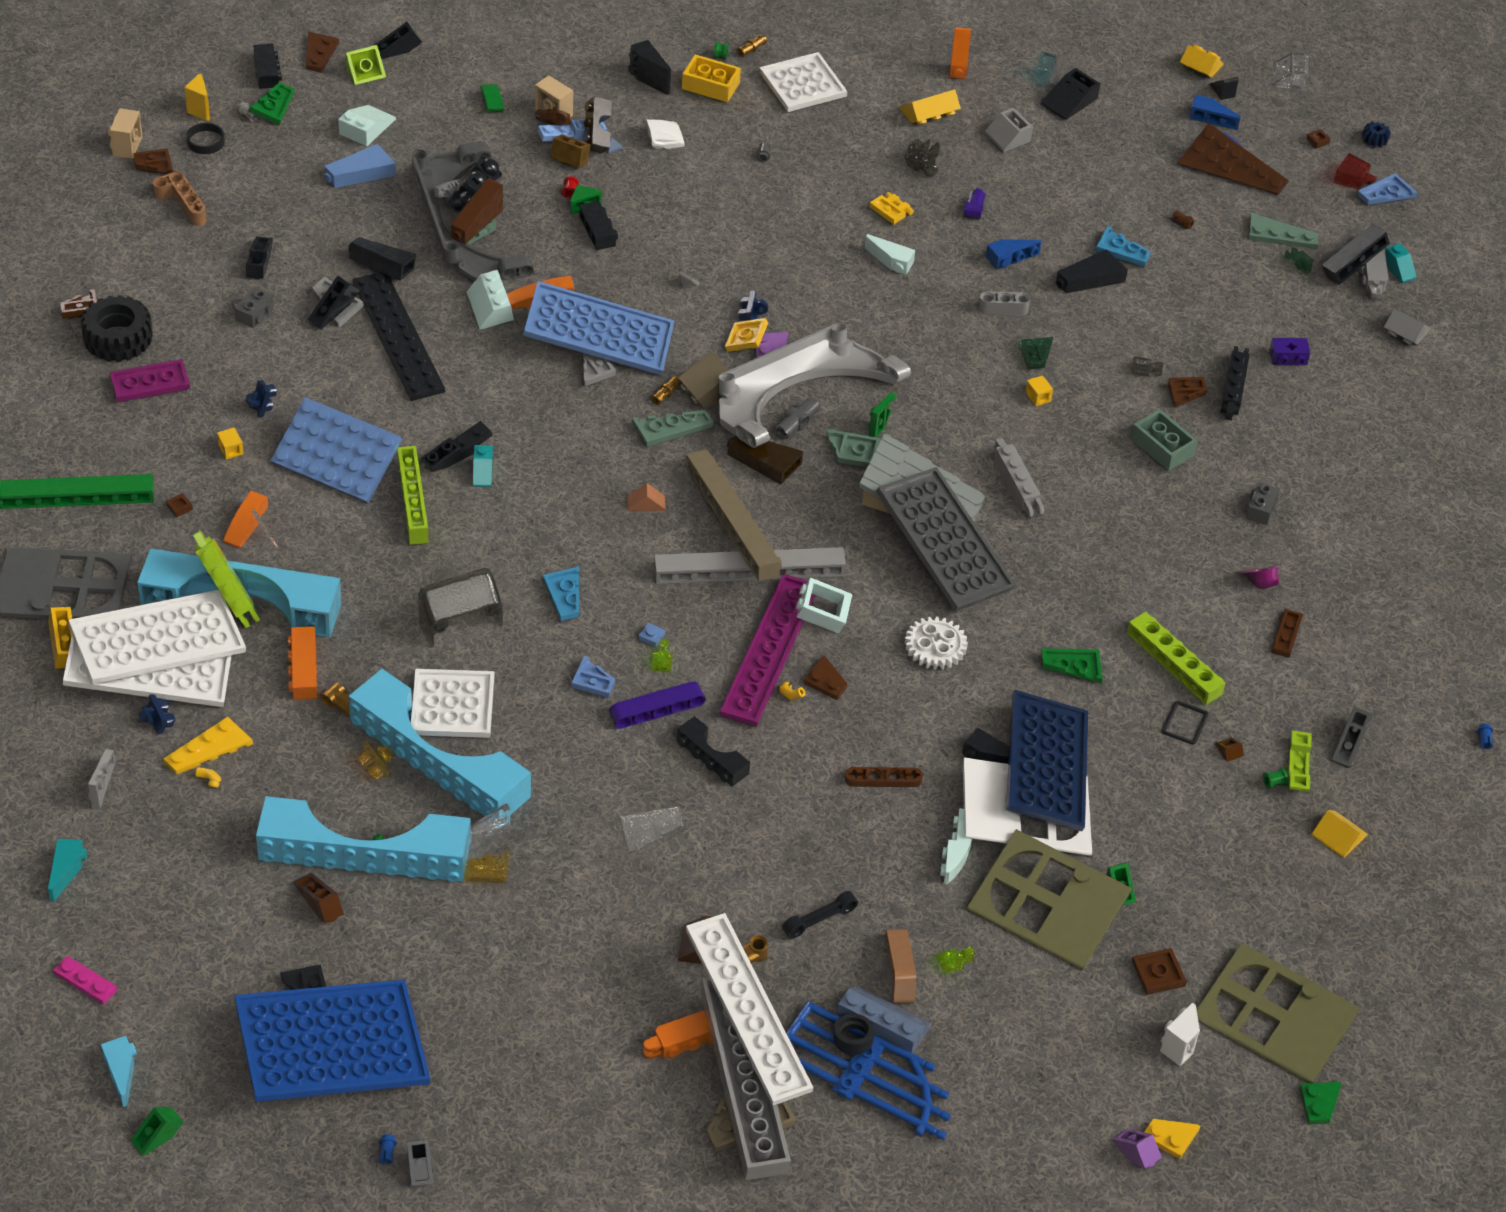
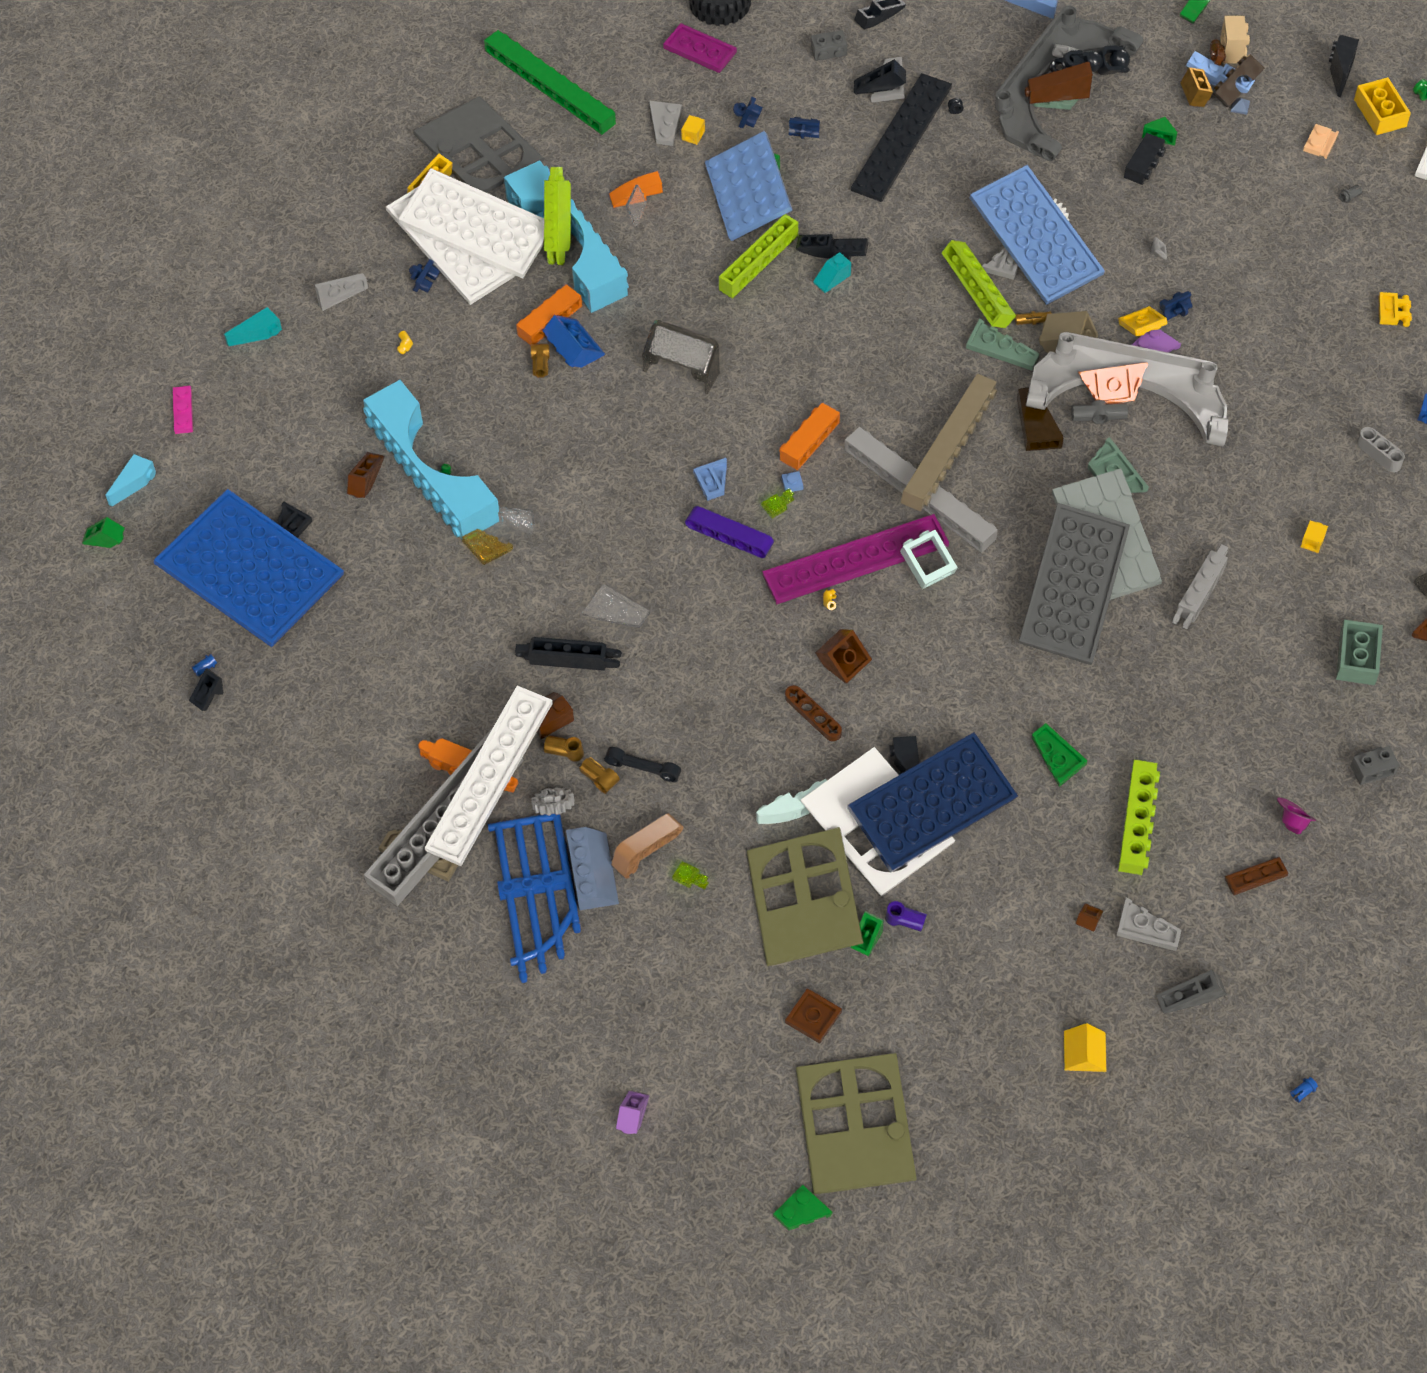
camera: 55 degrees right, 10 degrees up
yellow wing [163,717,253,775] -> none
reddish brown plate [166,493,193,517] -> none
black slope [348,237,416,281] -> none
medium azure arch [349,669,531,826] -> none
clear yellow hips [357,742,393,780] -> none
white plate [411,669,494,738] -> none
light aqua slope [466,270,514,329] -> none
orange slope [507,275,574,309] -> none
dark azure wing [543,567,579,621] -> none
red bush [562,176,579,198] -> none
nougat slope [628,483,665,511] -> none
white slope [644,119,685,149] -> none
black arch [677,716,750,787] -> none
reddish brown wing [804,656,847,700] -> none
black tyre [833,1014,874,1055] -> none
light aqua slope [865,234,915,275] -> none
green wing [868,392,897,437] -> none
white gear [905,616,968,670] -> none
clear green wing [1019,337,1053,370] -> none
yellow wing [1145,1119,1200,1160] -> none
white slope [1160,1003,1200,1066] -> none
black piece [1162,701,1209,745] -> none
green bush [1263,768,1289,789] -> none
lime slope [1288,730,1312,792] -> none
none -> black hinge [515,637,622,671]
none -> light grey gear [531,787,575,816]
none -> blue slope [543,315,605,368]
none -> pearl gold piece [580,757,620,794]
none -> light grey wing [649,101,682,146]
none -> orange brick [779,403,840,471]
none -> dark blue hips [789,117,820,139]
none -> reddish brown slope [815,629,872,683]
none -> dark purple piece [885,901,927,932]
none -> lime brick [942,240,1016,328]
none -> black bush [948,98,964,114]
none -> wing [1078,362,1148,404]
none -> light grey wing [1117,897,1181,951]
none -> light nougat plate [1303,124,1339,159]

